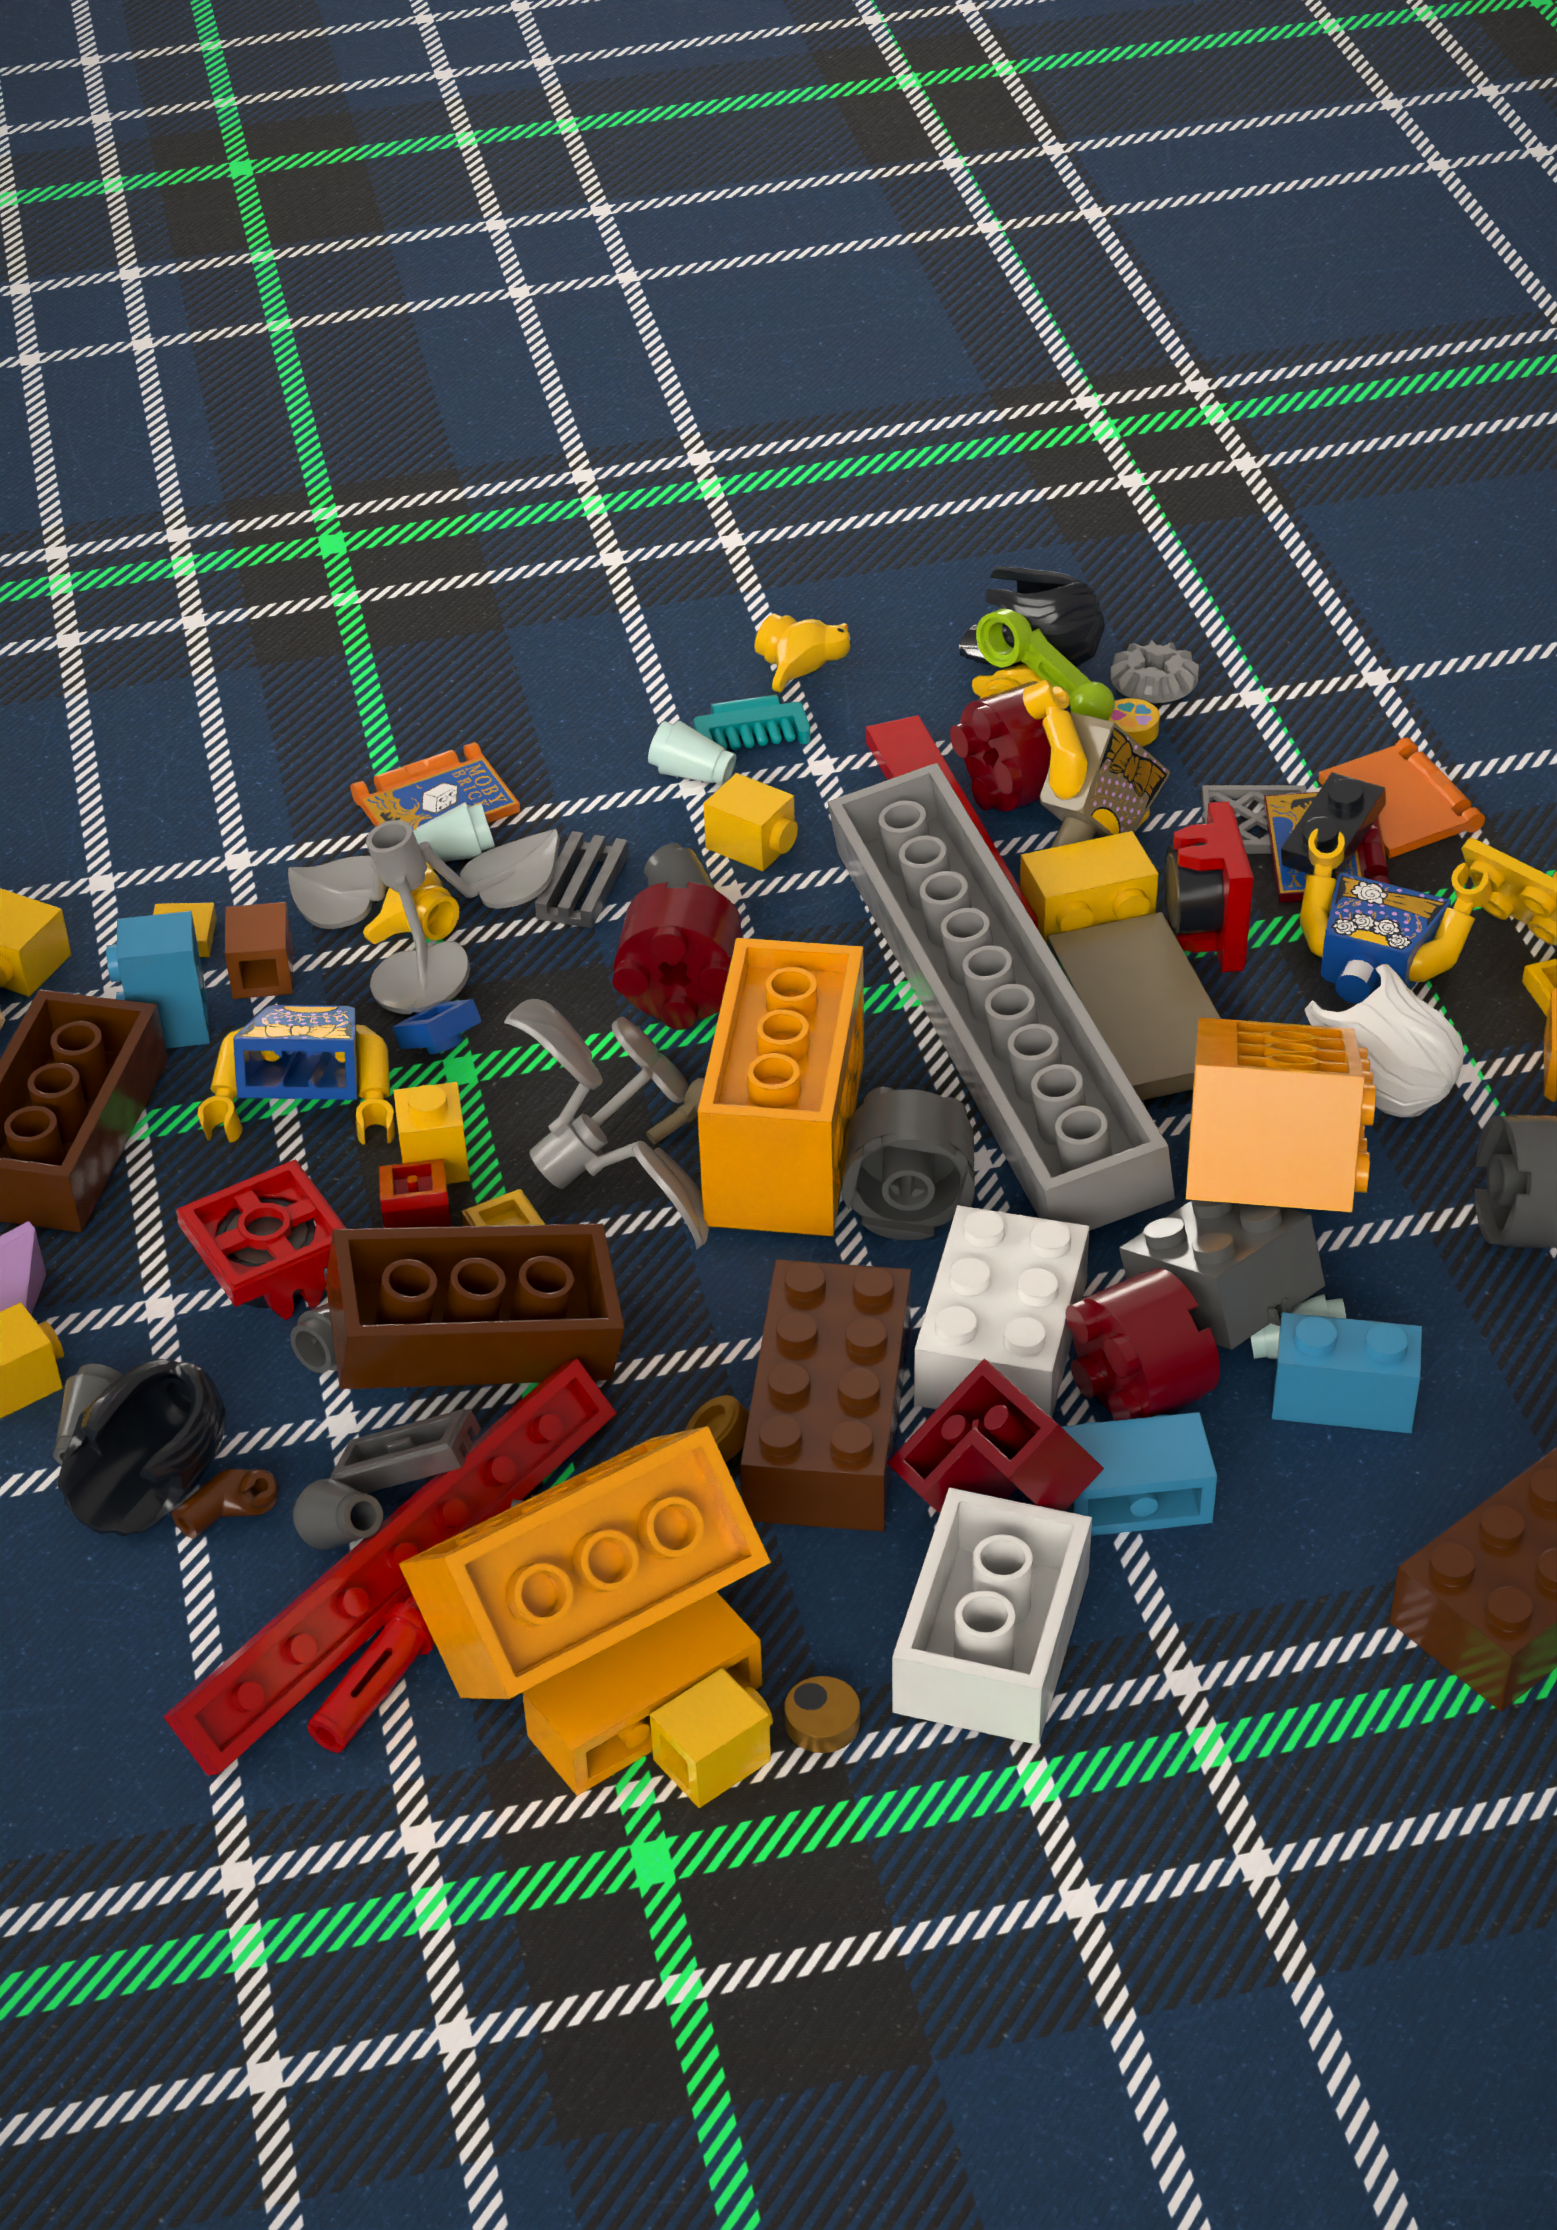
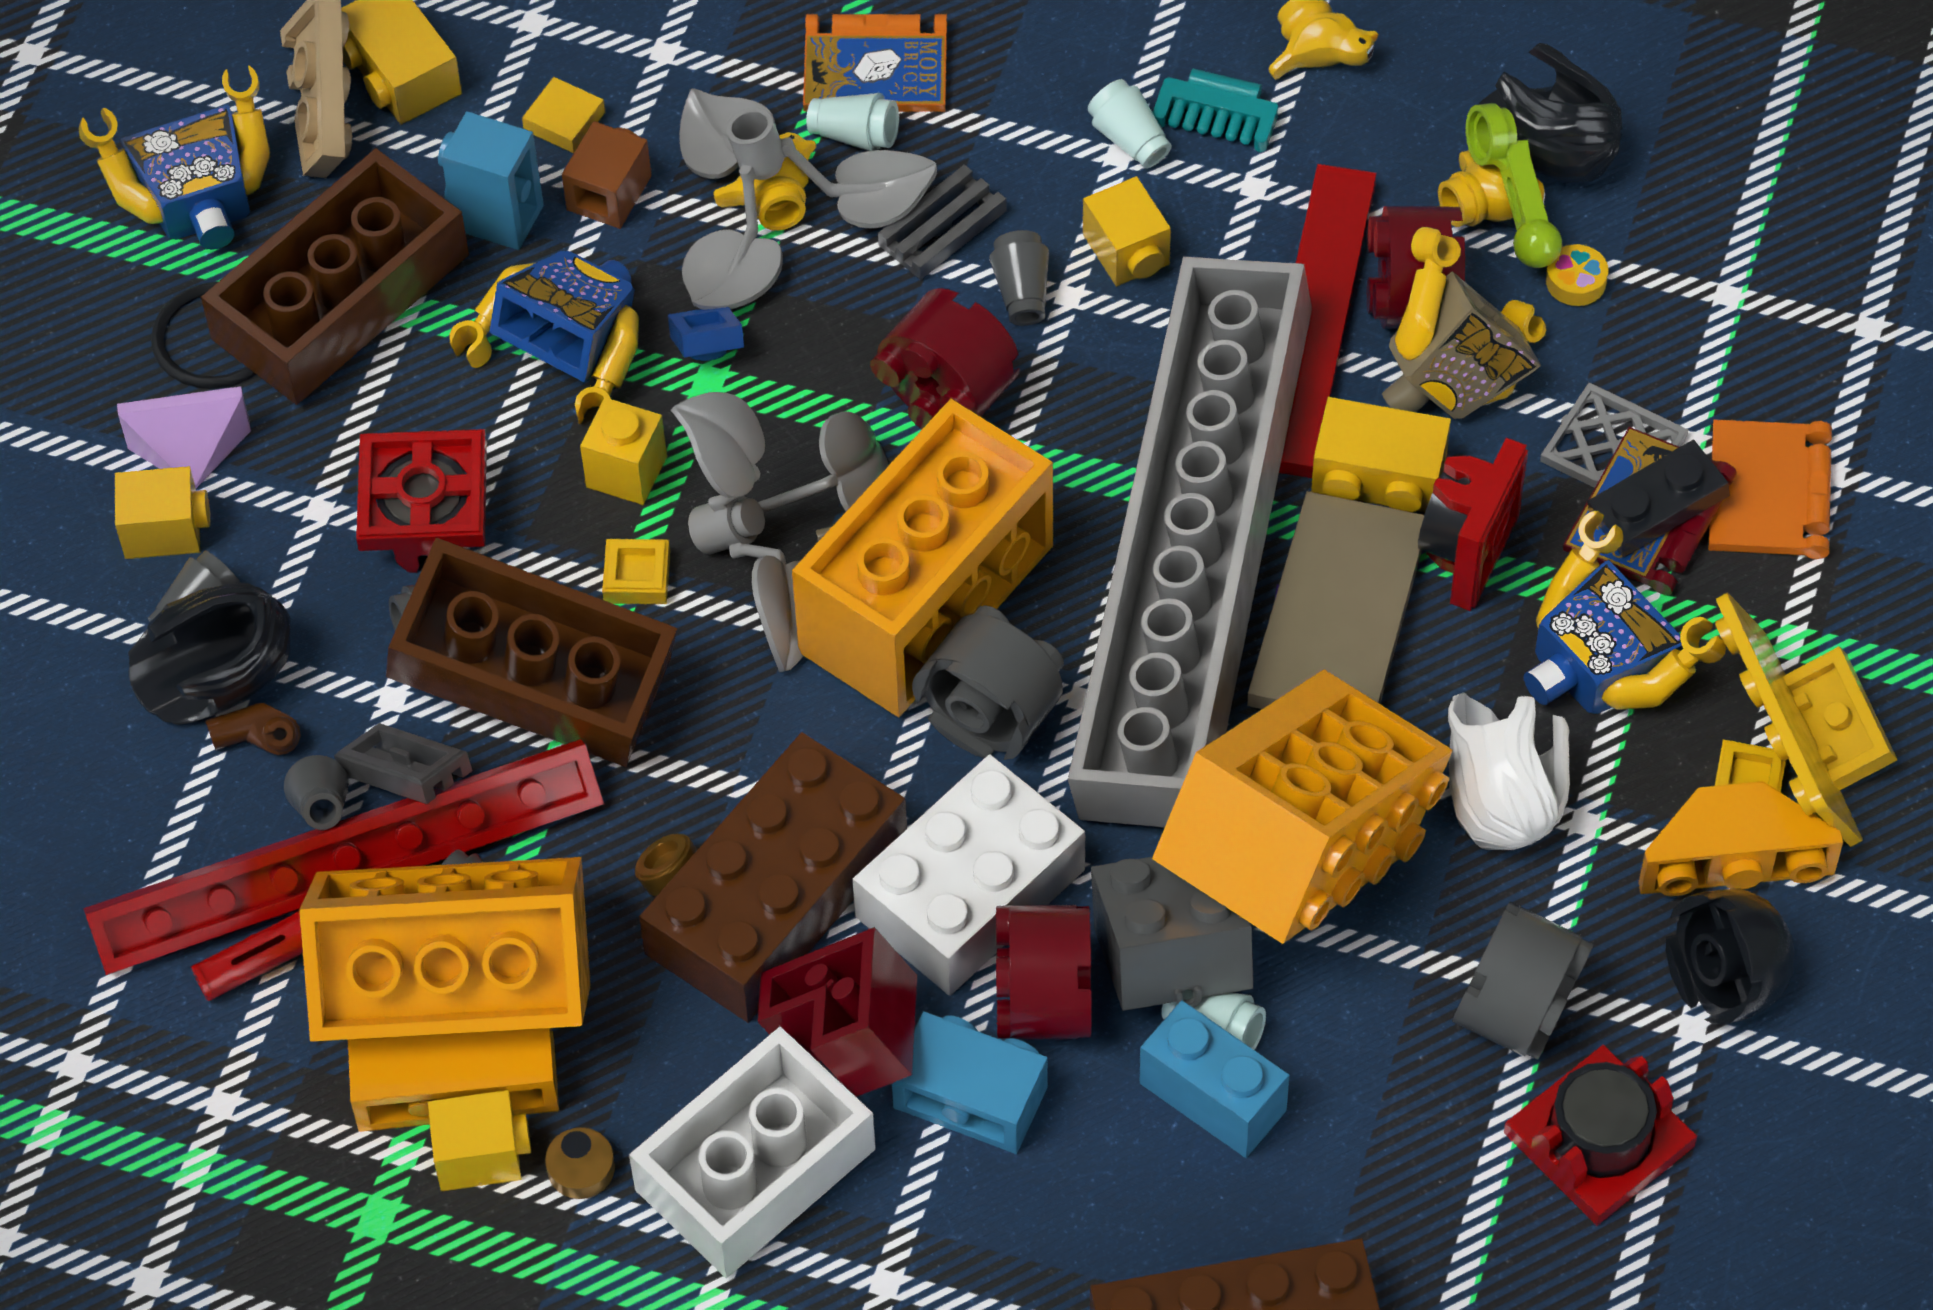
camera: 30 degrees right, 15 degrees up
red slope [379,1159,452,1228] -> none
light grey gear [1110,640,1199,703] -> none

